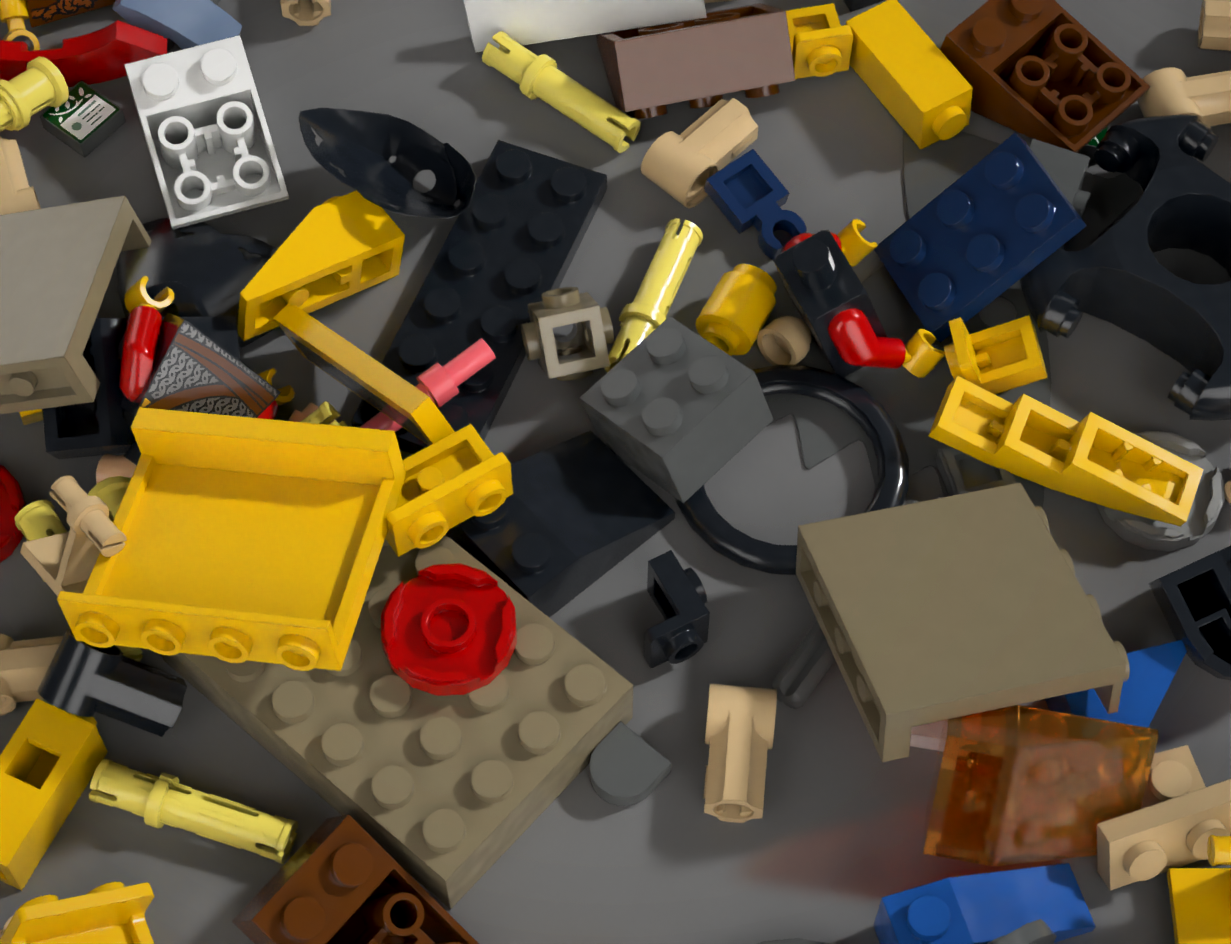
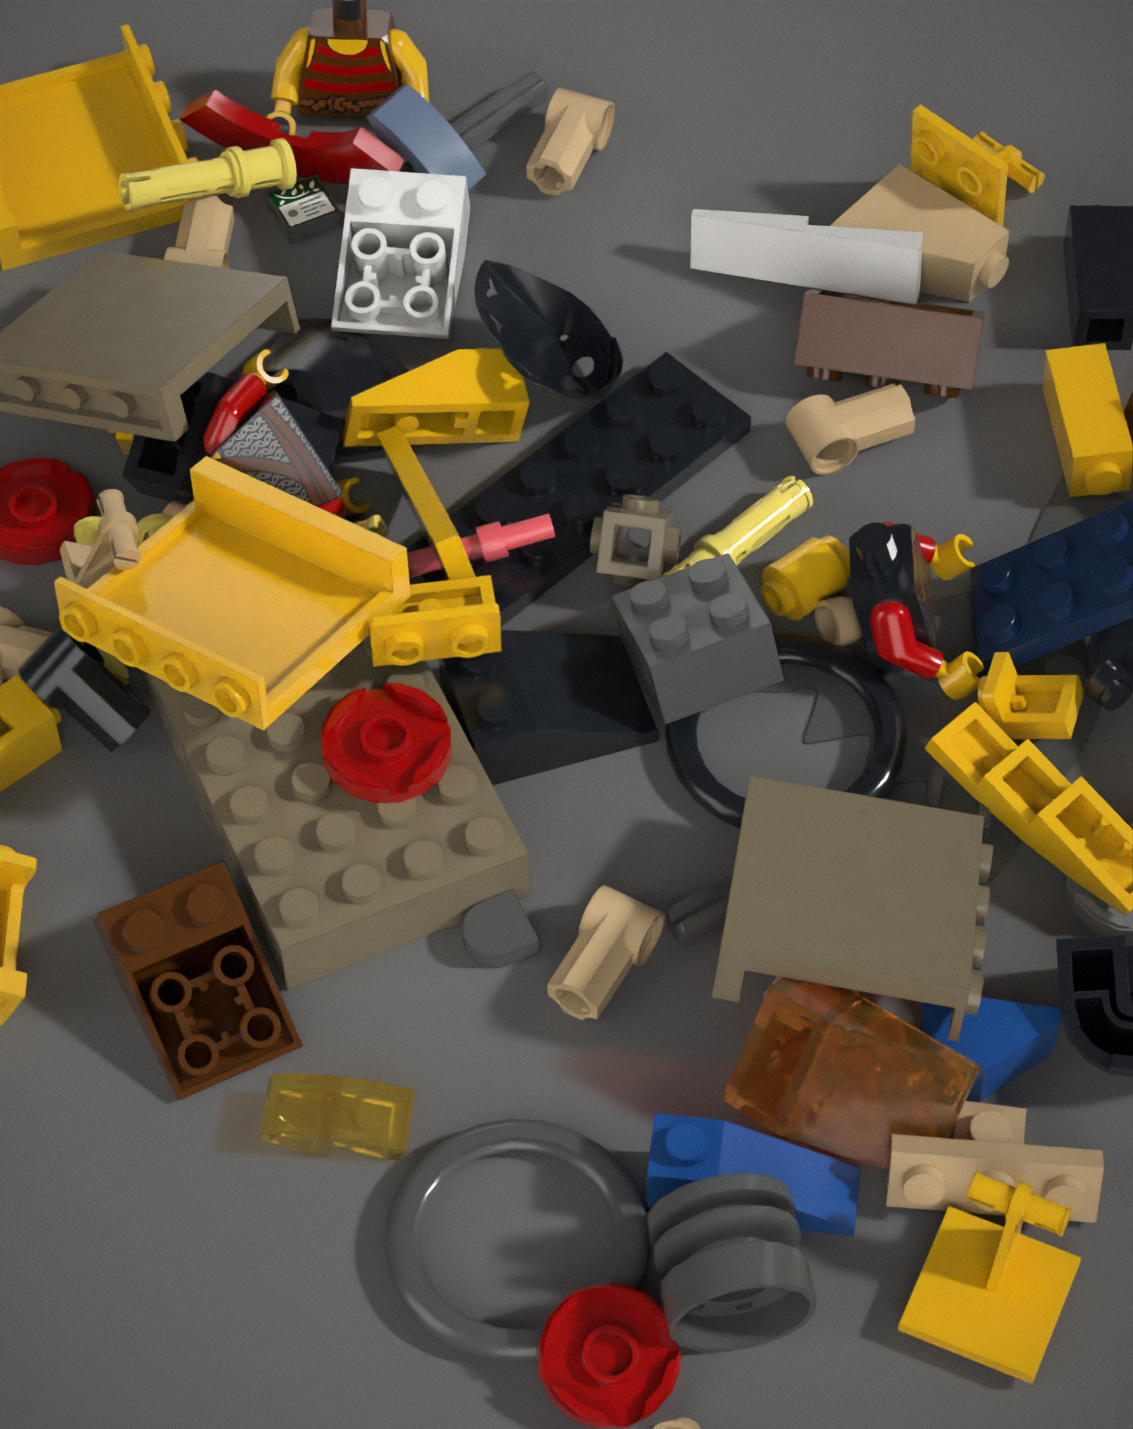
camera: 25 degrees right, 5 degrees down
light yellow pin [89,759,298,864] -> none
light yellow pin [482,31,641,153] -> none
black bracket [644,550,710,668] -> none
dark blue plate [704,149,807,260] -> none
yellow bracket [786,3,853,79] -> none

